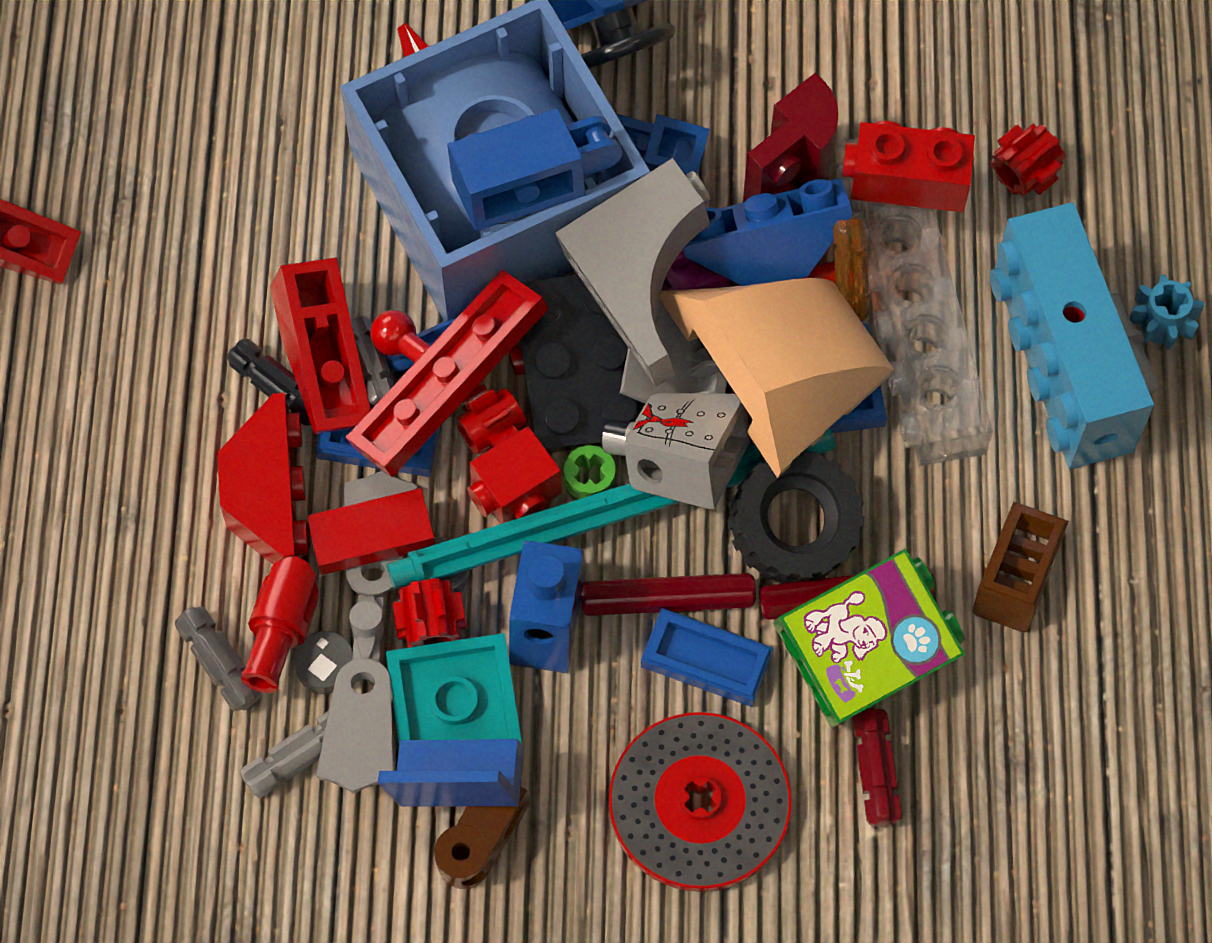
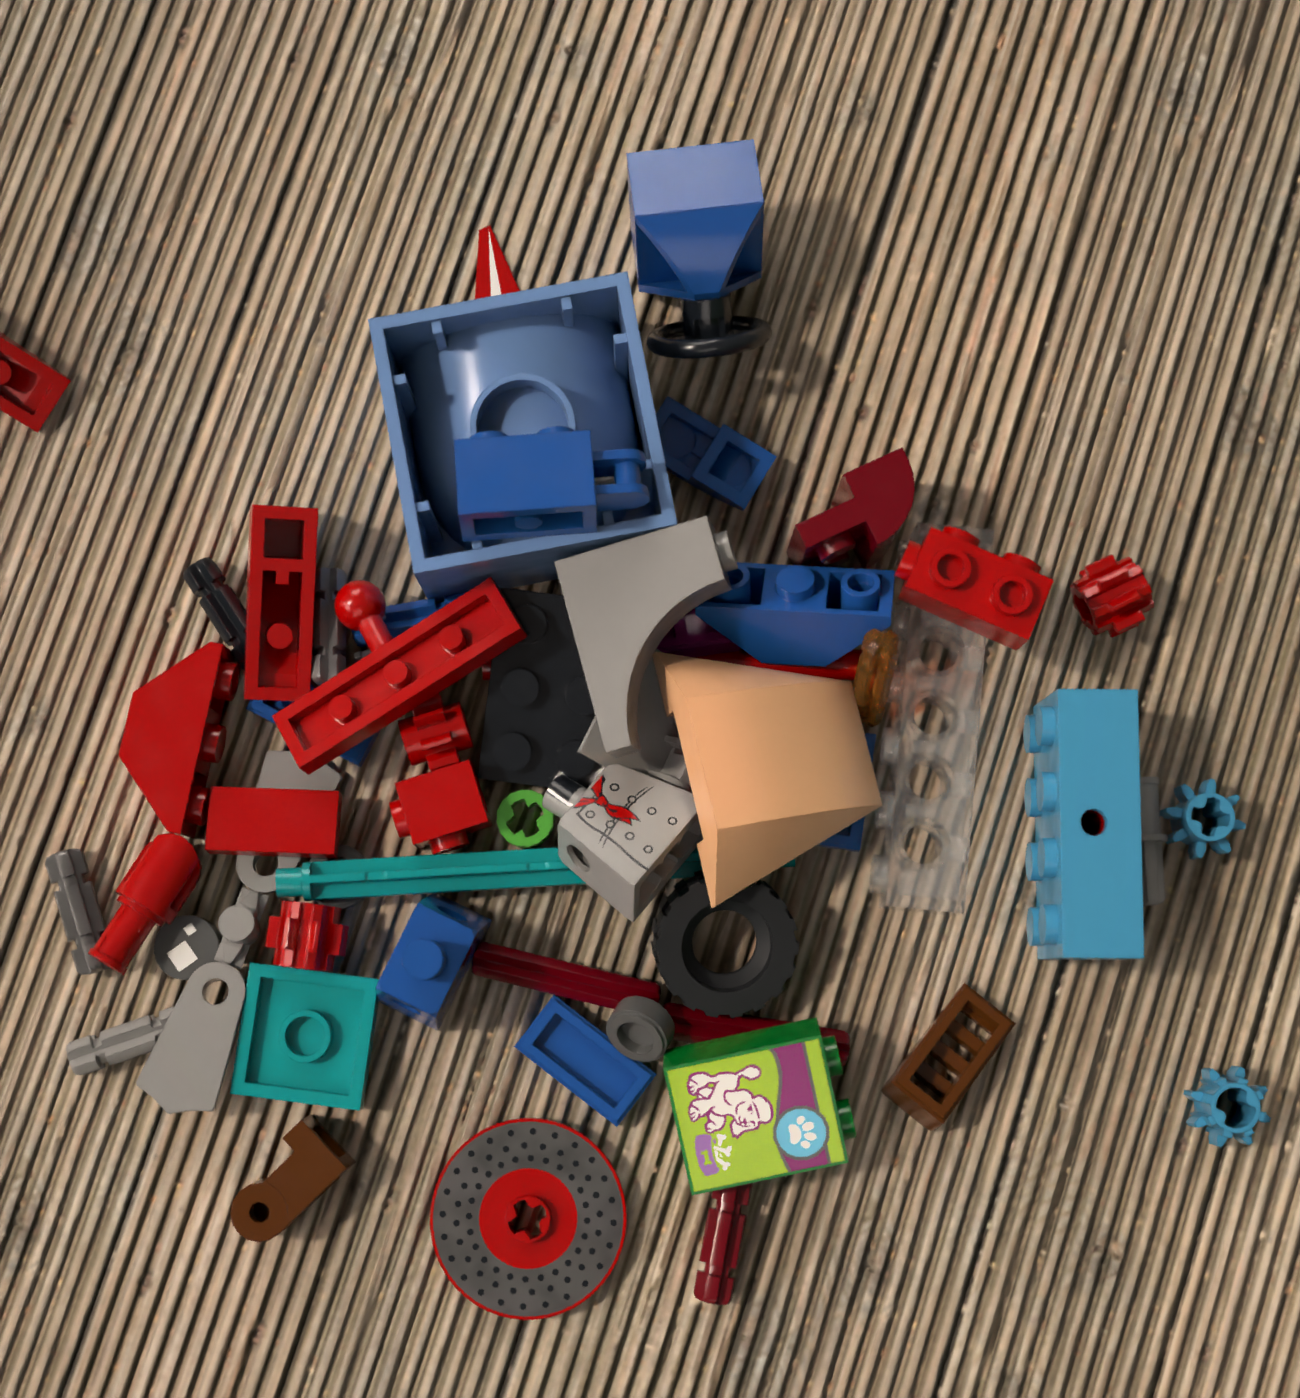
camera: 15 degrees right, 15 degrees up
blue panel [378,739,524,807] -> none
none -> dark grey tile [606,996,675,1062]

